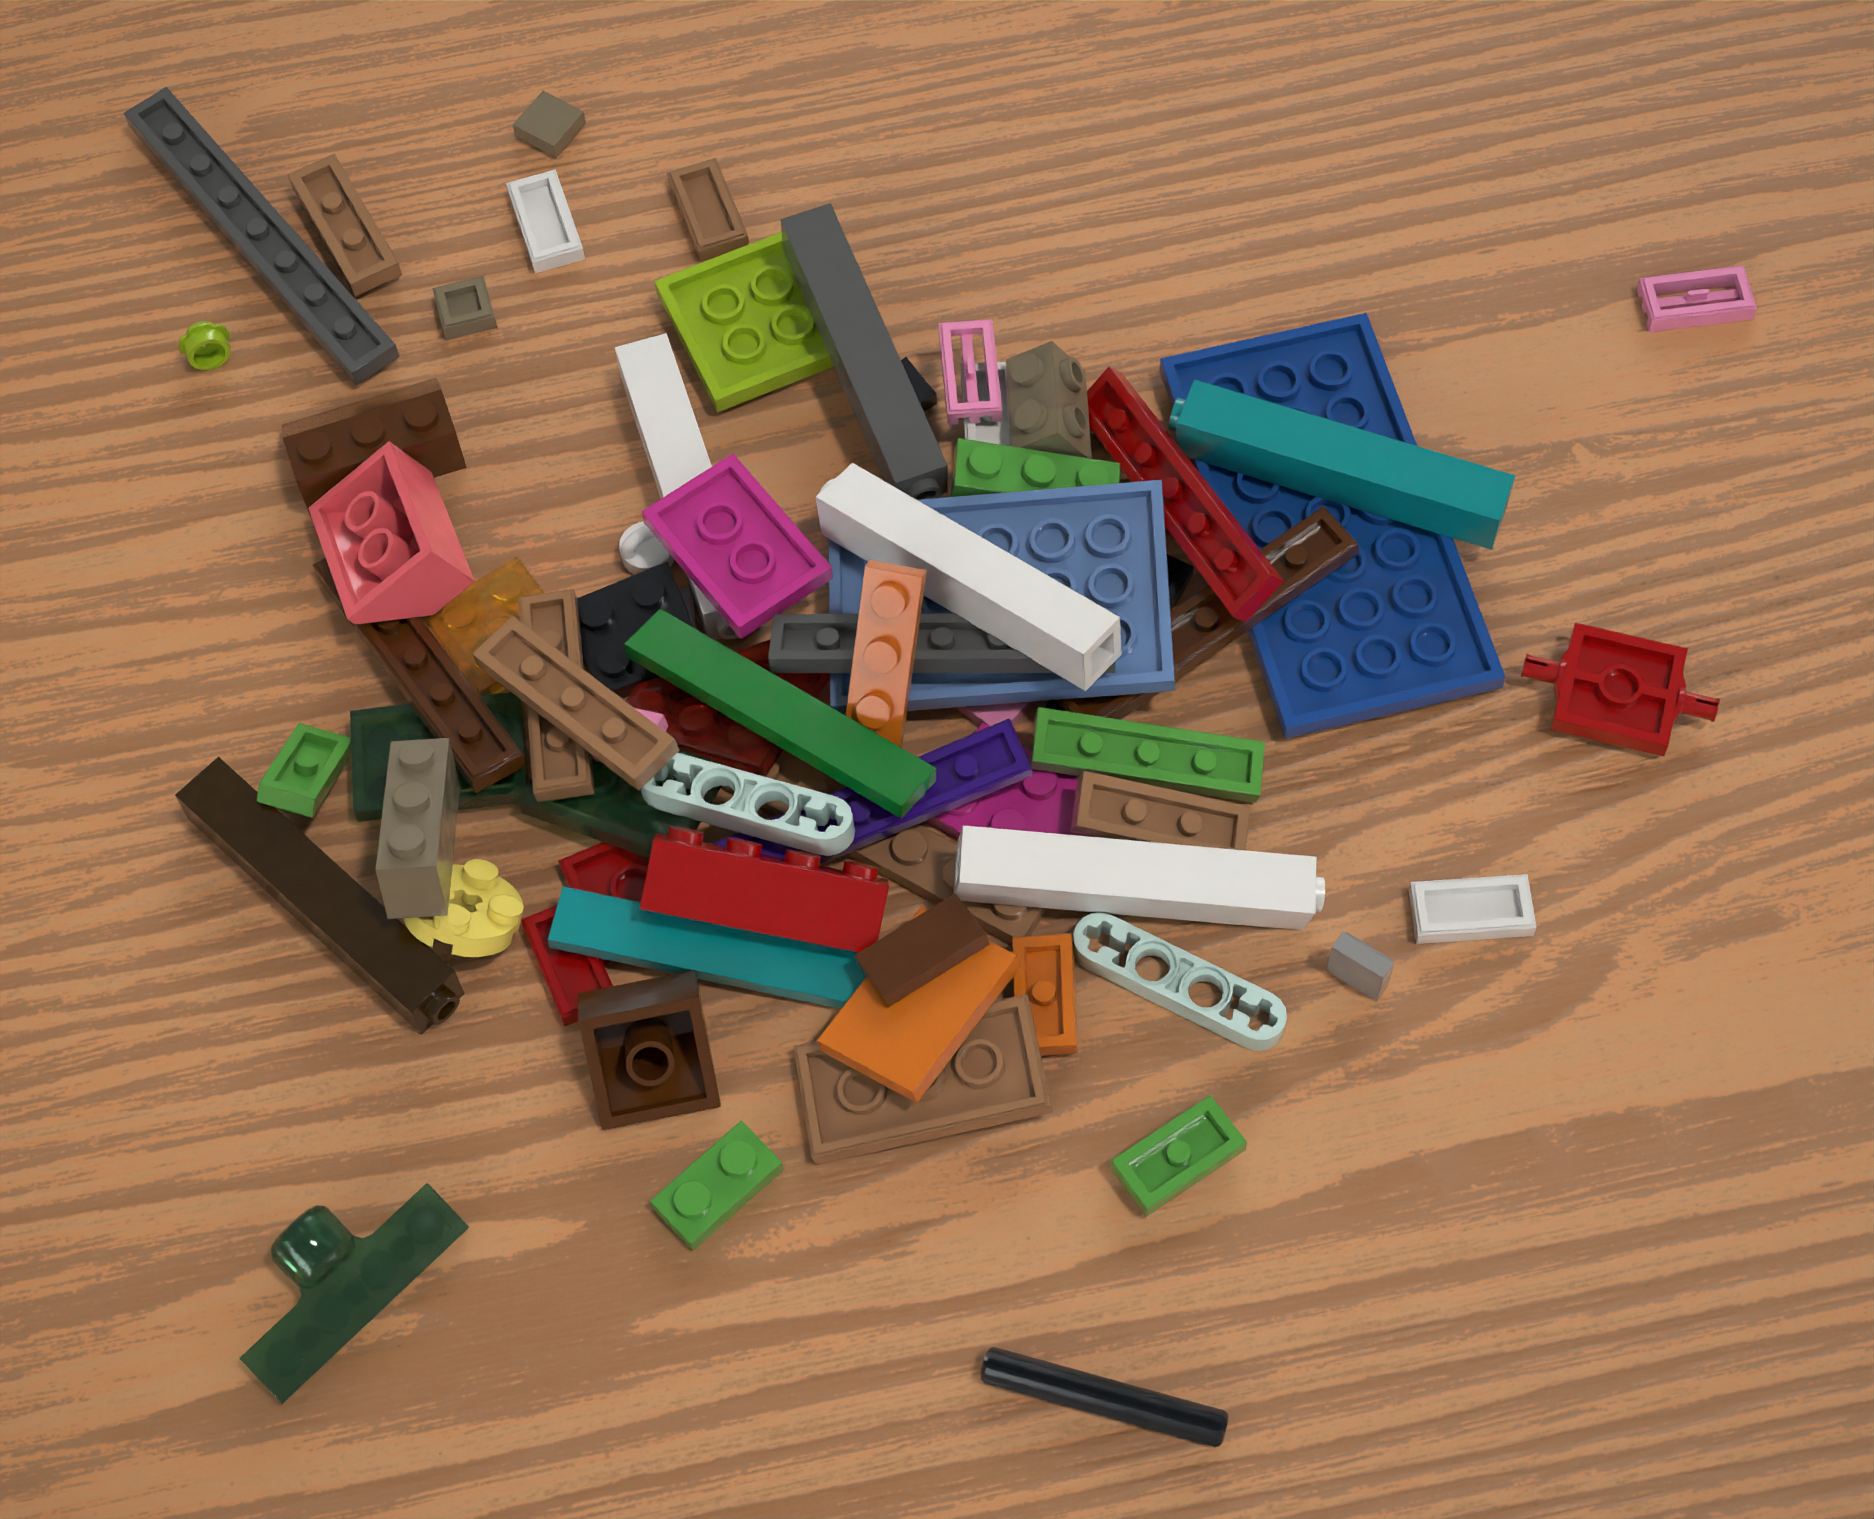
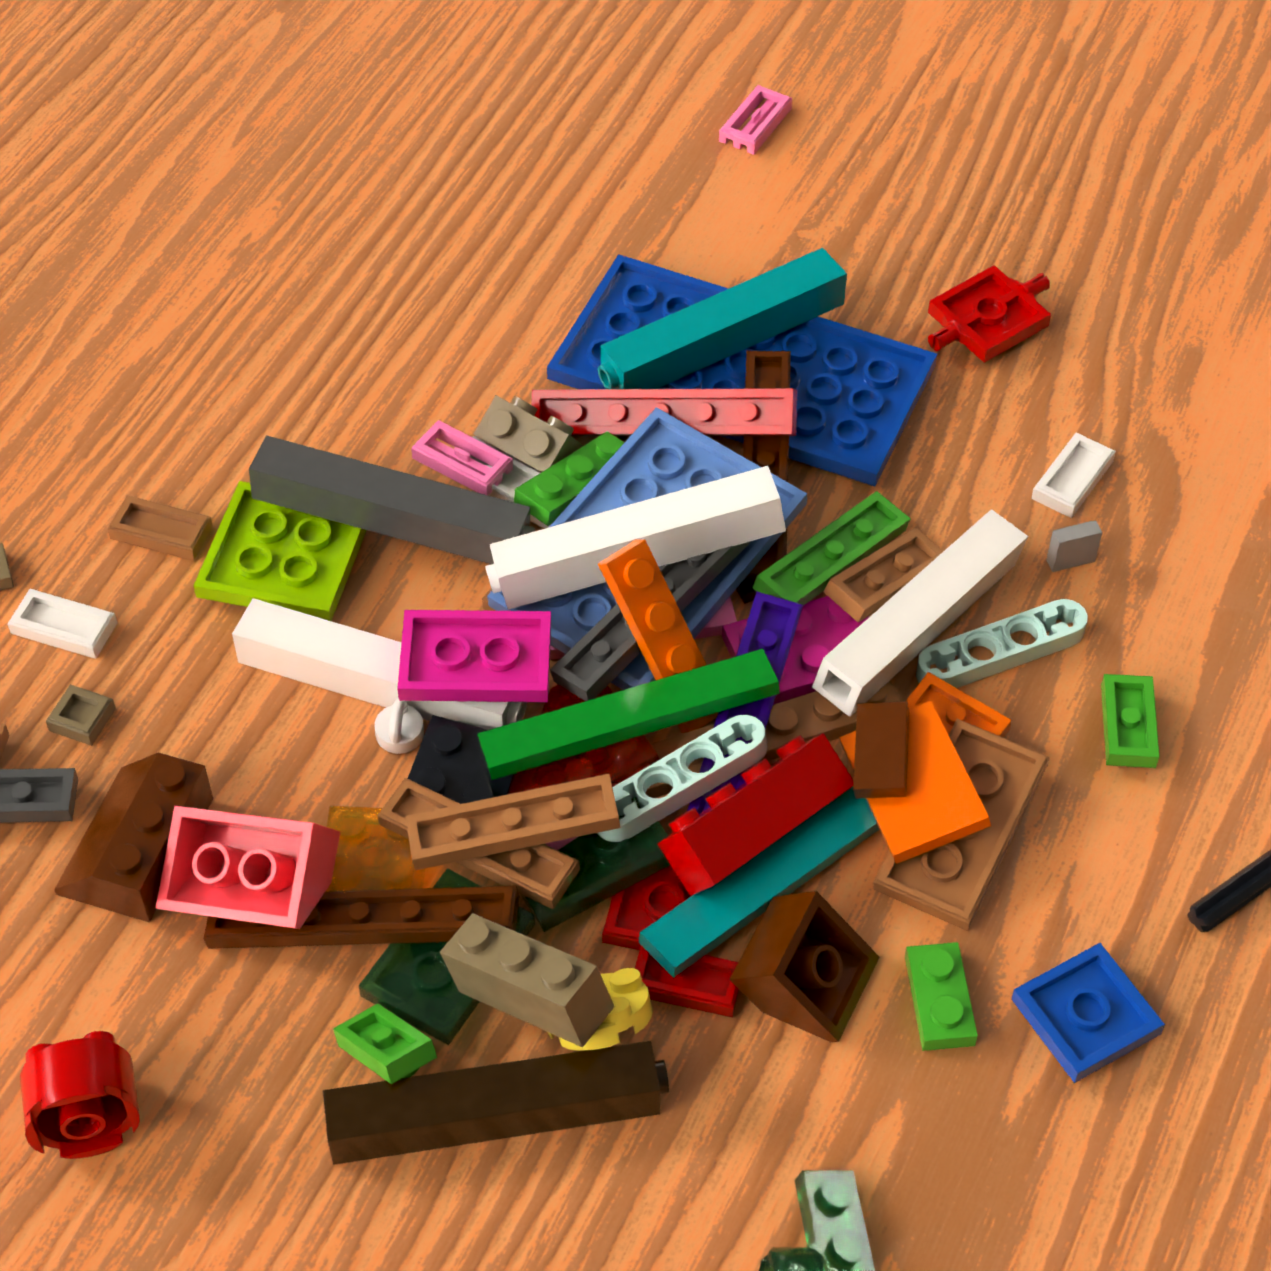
camera: 55 degrees left, 10 degrees down
none -> red brick [20,1031,140,1159]
none -> blue plate [1011,943,1165,1083]

